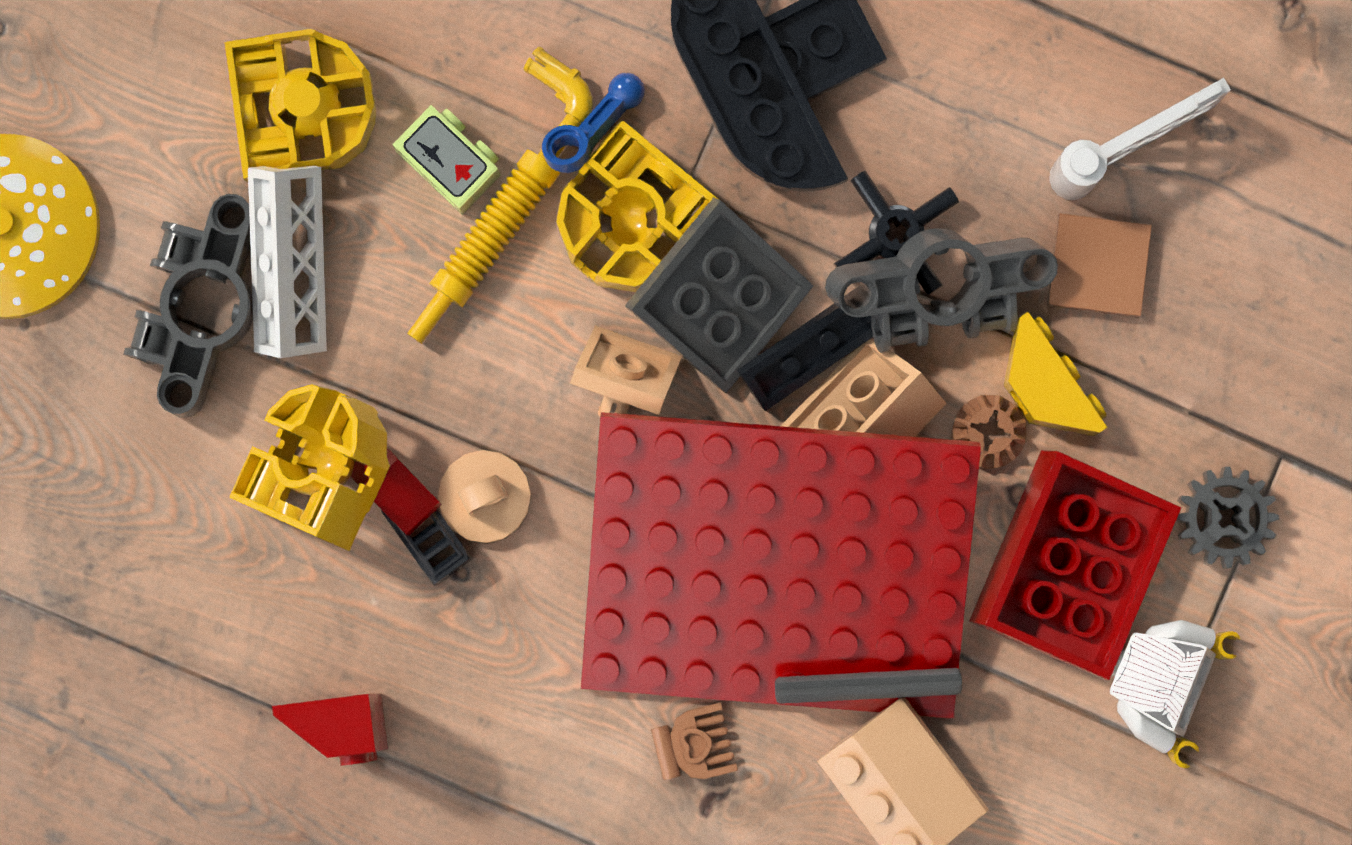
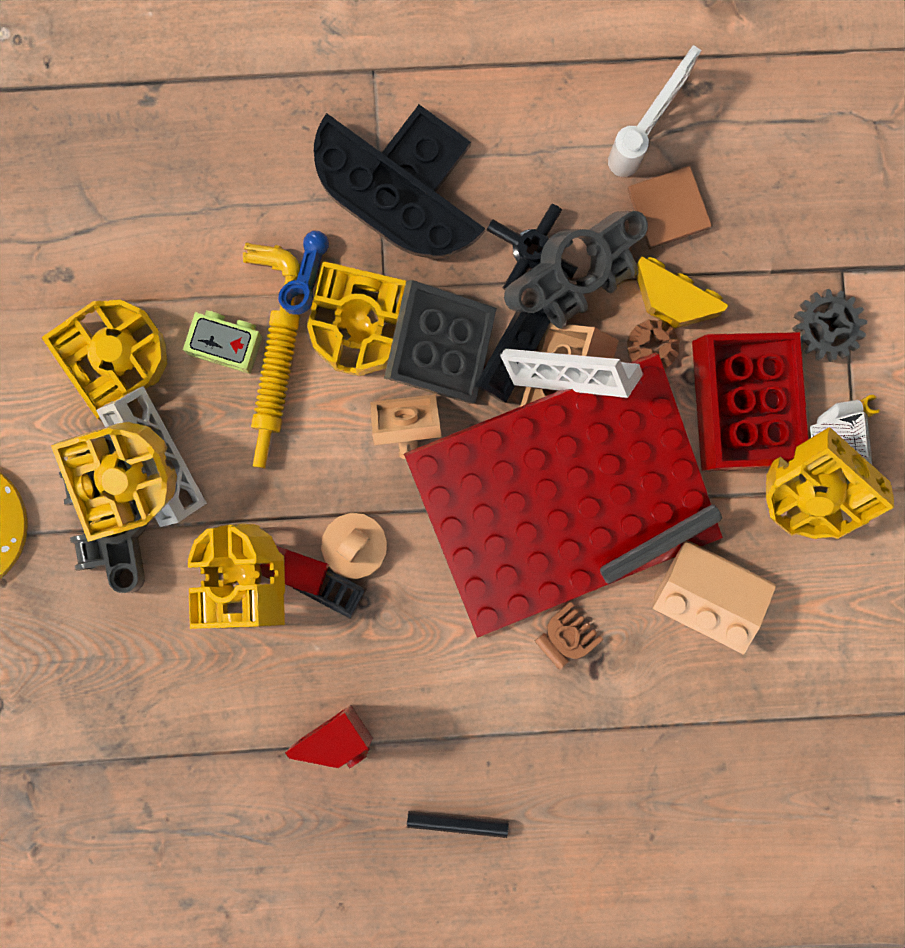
camera: 30 degrees left, 0 degrees up
none -> yellow connector [51,422,177,542]
none -> white fence [500,349,643,398]
none -> yellow connector [766,427,894,539]

